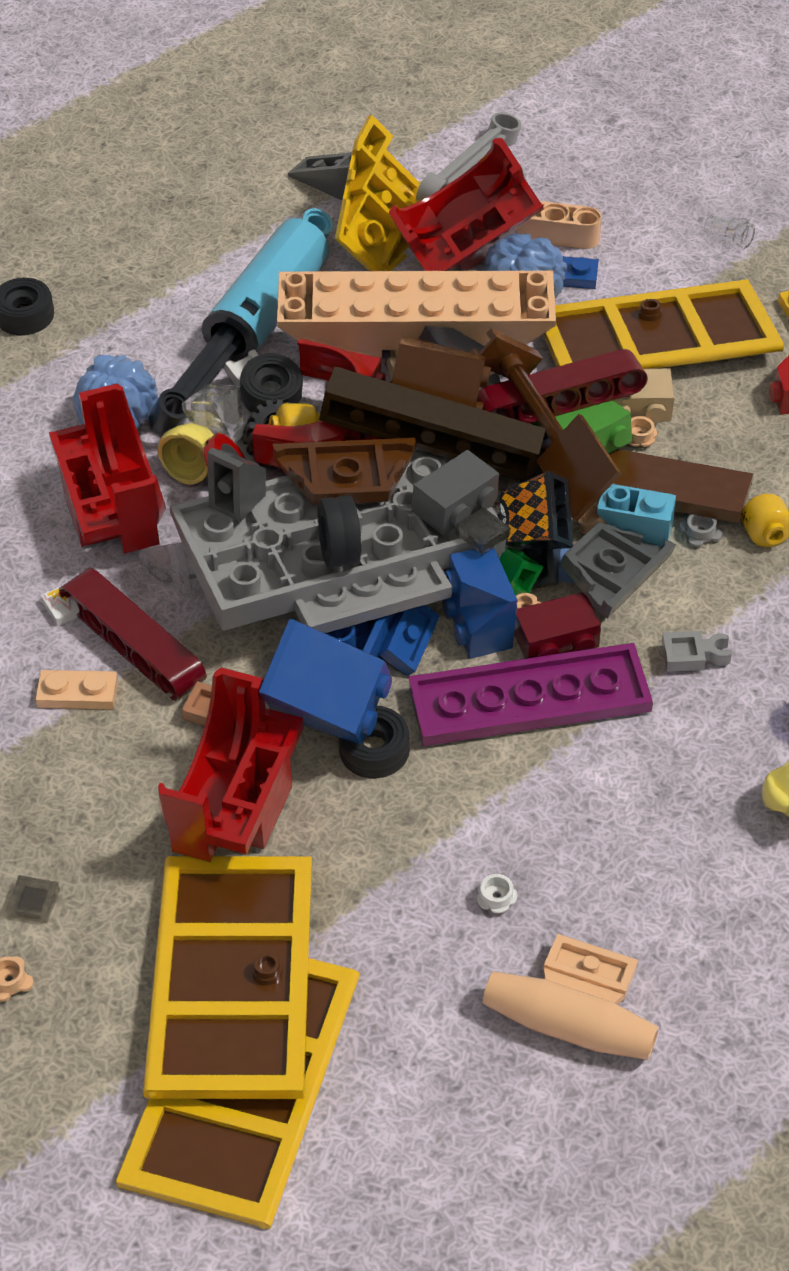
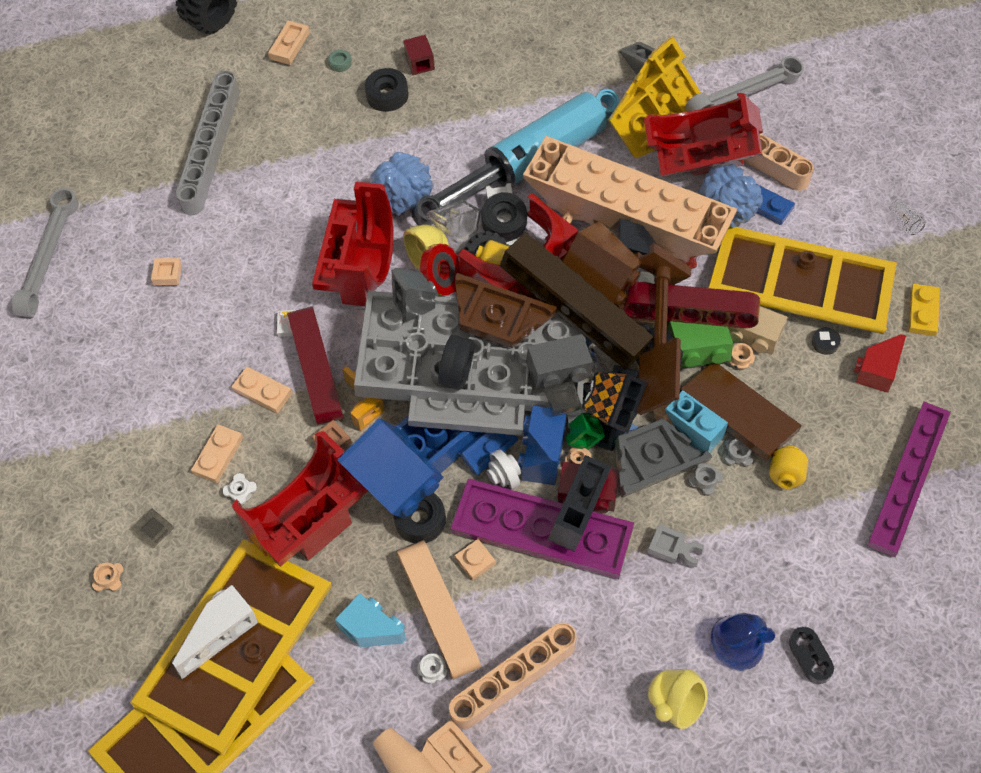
camera: 30 degrees right, 10 degrees up
none -> white slope [172,585,258,679]
none -> light nougat plate [191,424,244,483]
none -> white plate [223,473,257,505]
none -> medium azure slope [335,593,406,647]
none -> light orange bracket [342,366,385,431]
none -> light nougat beam [397,540,481,680]
none -> dark red brick [403,34,435,75]
none -> light nougat beam [449,623,576,729]
none -> light nougat plate [455,539,496,581]
none -> white plate [486,449,521,490]
none -> black slope [547,455,611,552]
none -> light grey plate [689,463,723,495]
none -> black tile [812,327,841,355]

